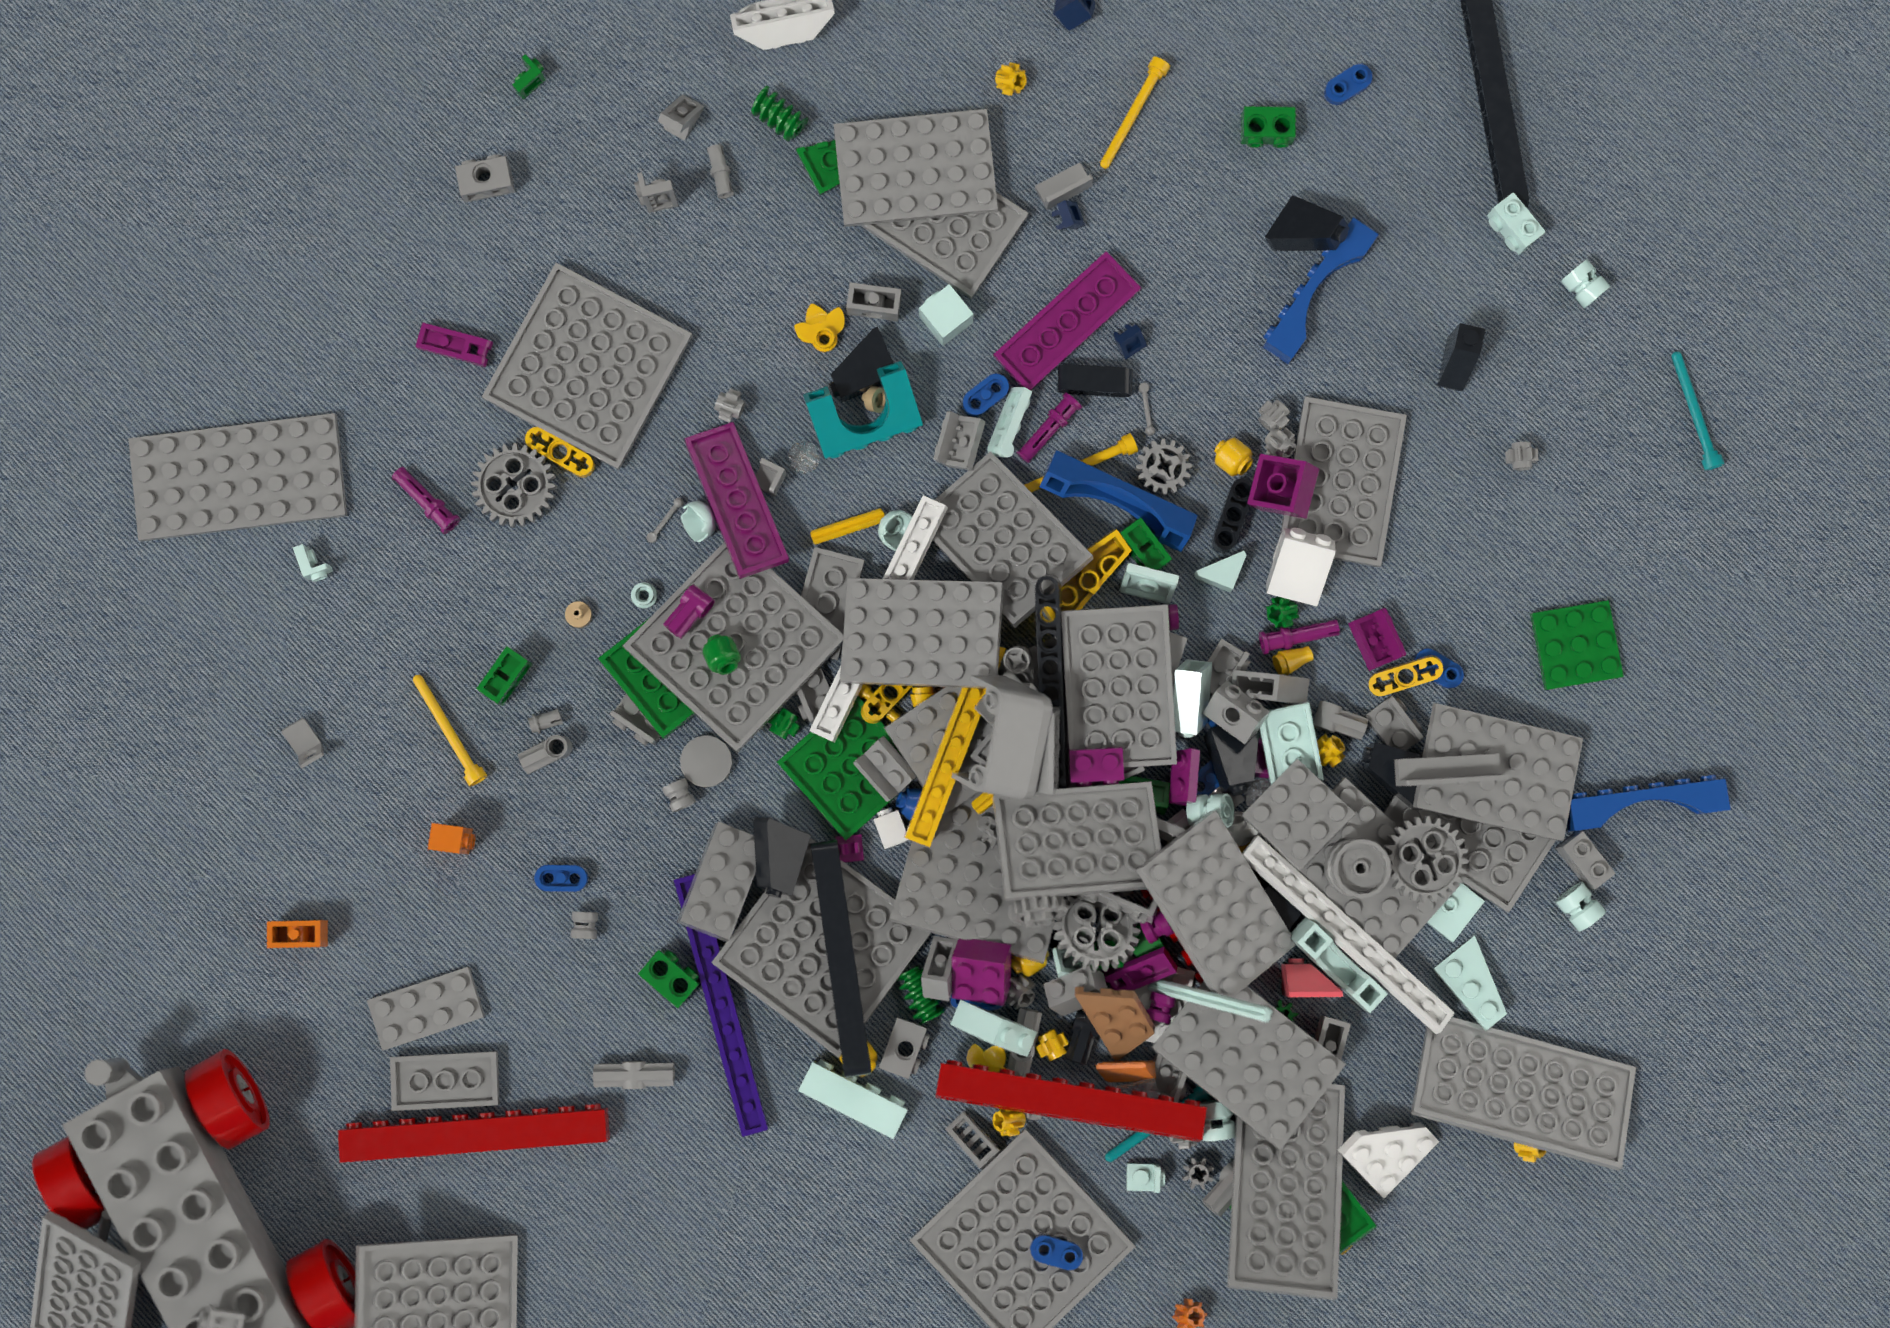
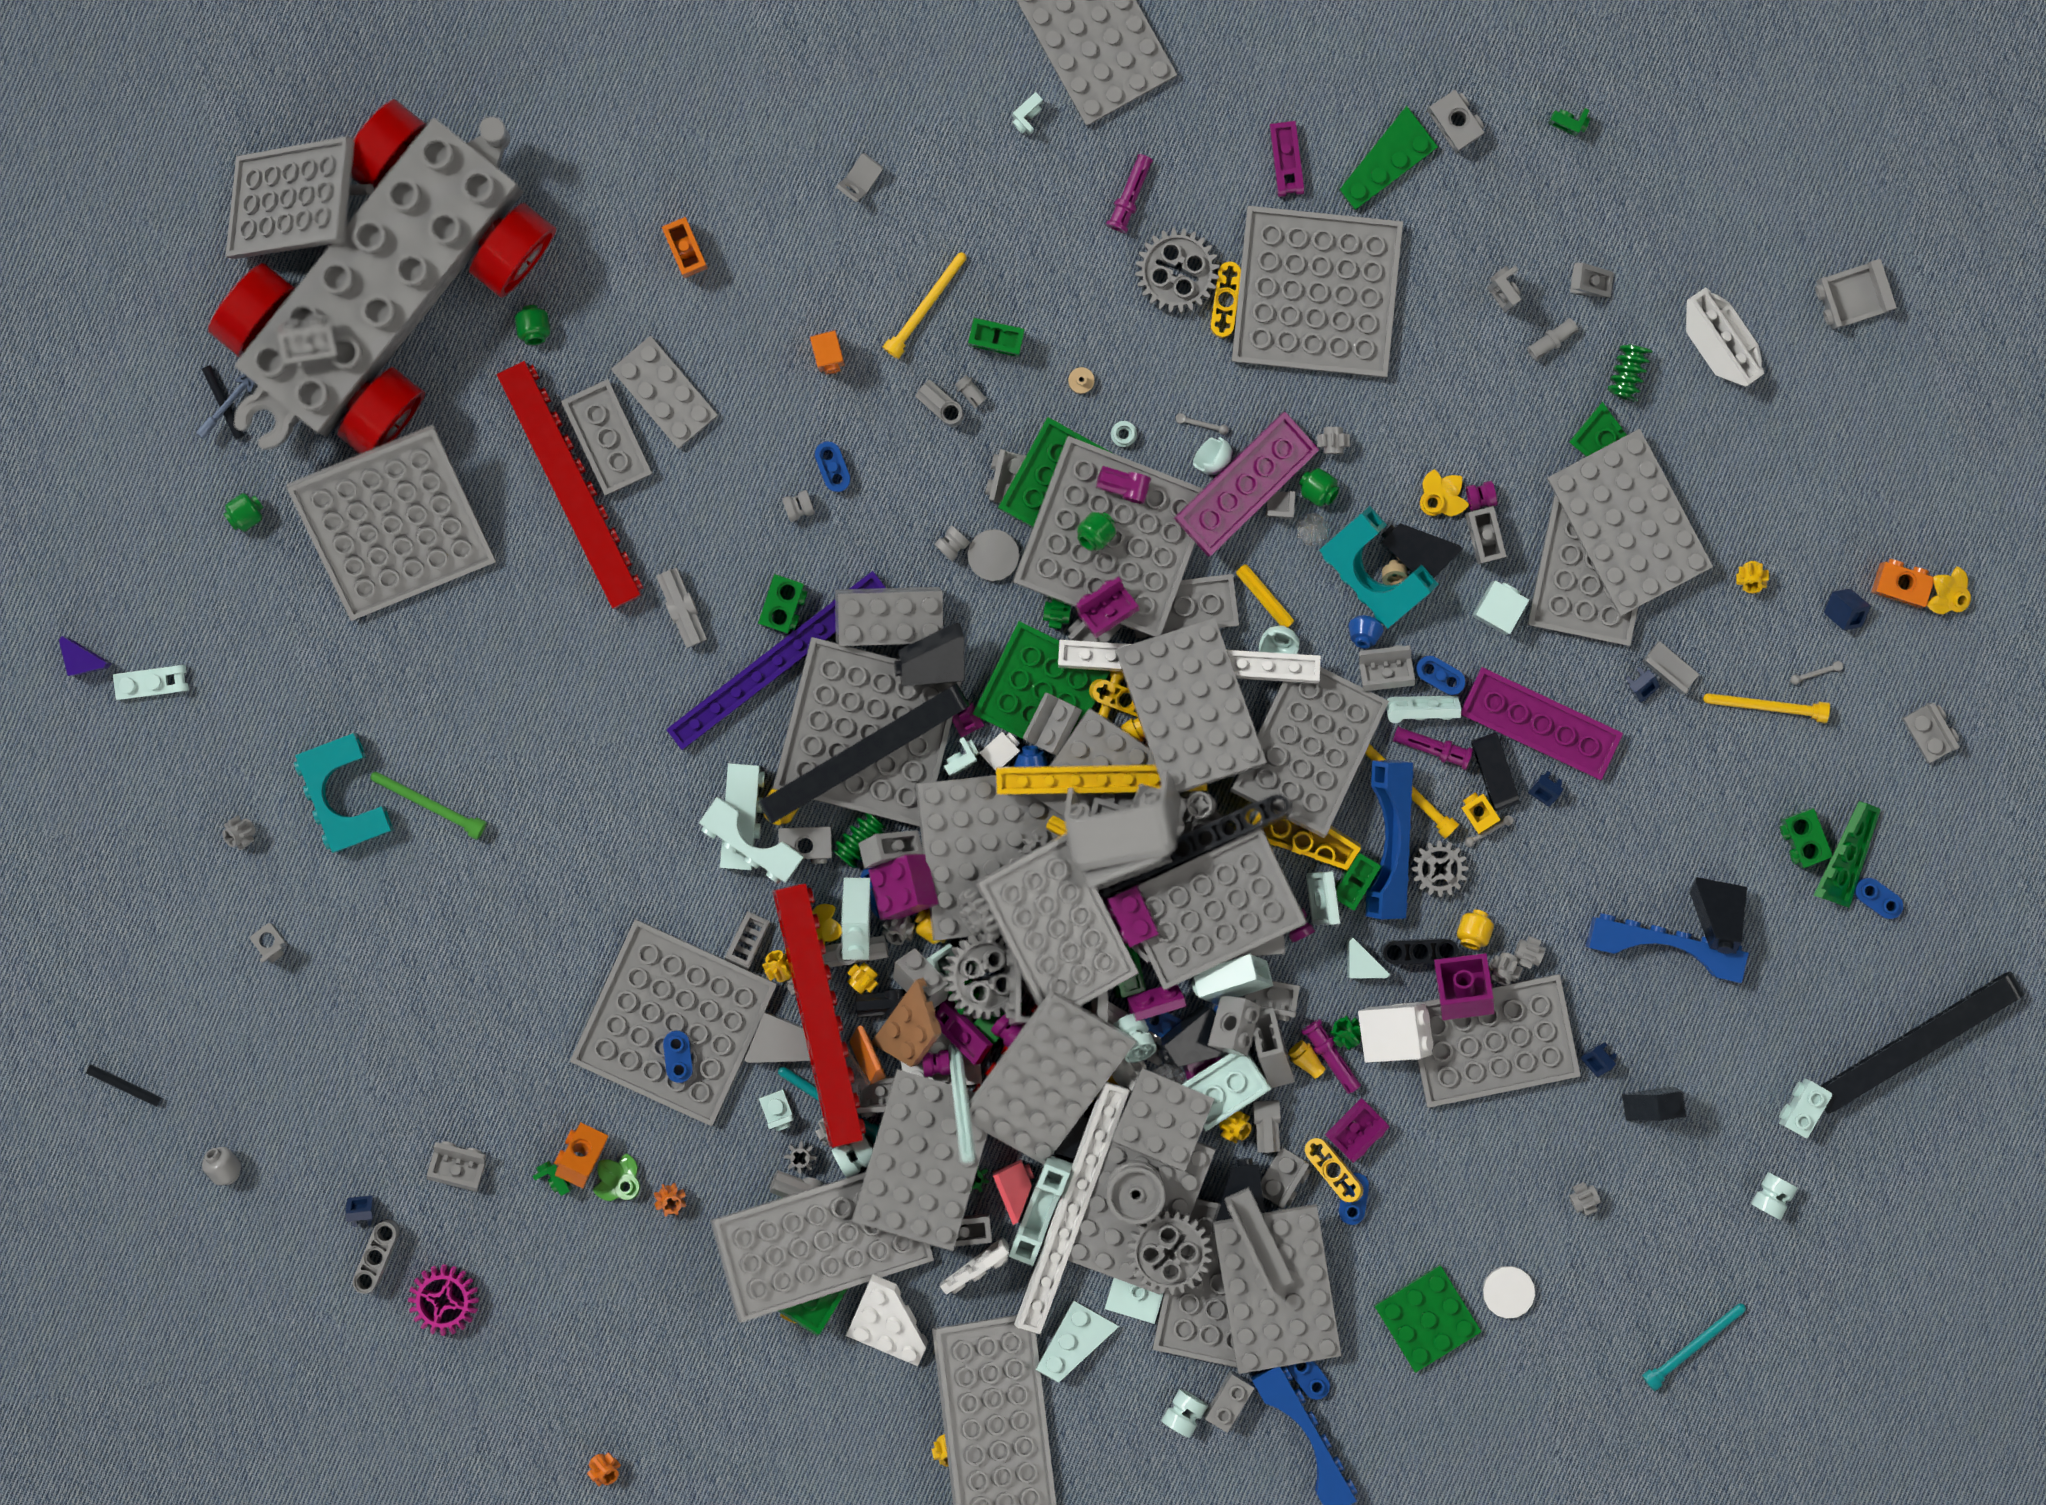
camera: 75 degrees right, 5 degrees up
none -> green head [515,305,550,346]
none -> light aqua arch [699,797,804,884]
none -> light grey slope [744,1011,810,1063]
none -> white plate [940,1236,1009,1294]
none -> light aqua bracket [944,737,980,777]
none -> magenta bracket [1076,577,1139,638]
none -> blue plate [1288,1361,1330,1400]
none -> green head [1299,468,1340,507]
none -> green wing [1339,106,1438,211]
none -> blue cone [1348,615,1384,649]
none -> yellow brick [1461,792,1500,834]
none -> magenta wheel [1466,480,1497,511]
none -> white tile [1483,1266,1535,1318]
none -> dark blue tile [1580,1042,1616,1077]
none -> light grey hinge [1791,661,1843,685]
none -> green wing [1813,801,1881,908]

